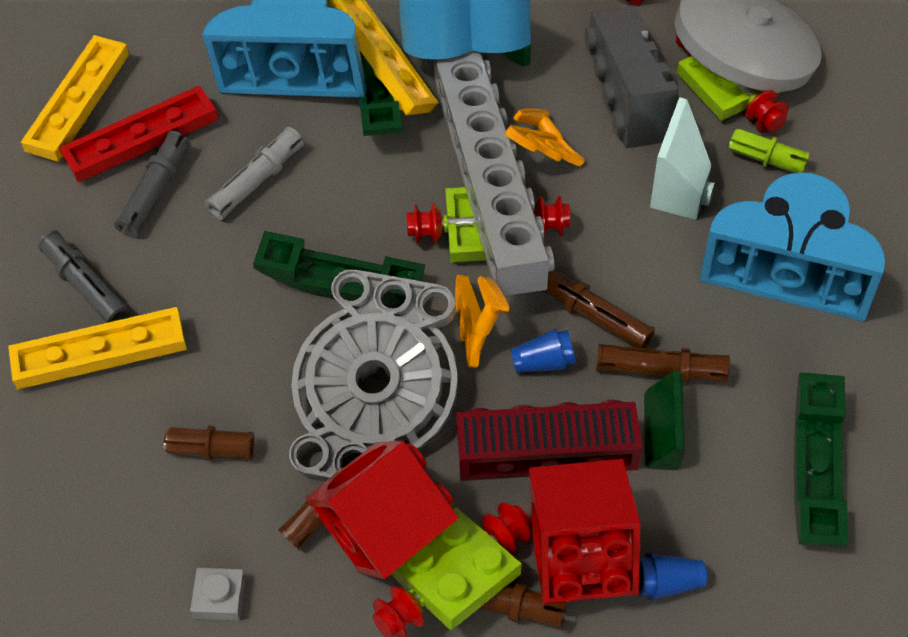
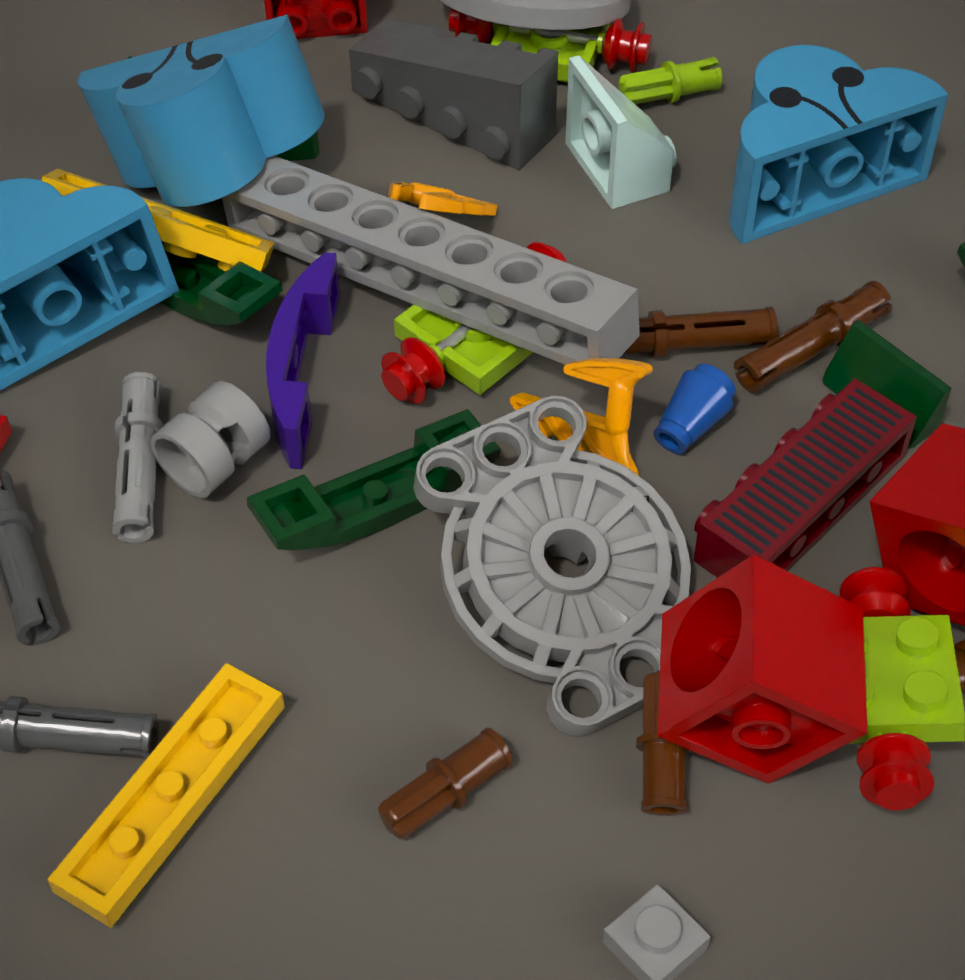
camera: 45 degrees left, 5 degrees down
none -> light grey wheel [150,381,270,498]
none -> dark purple slope [266,252,340,469]

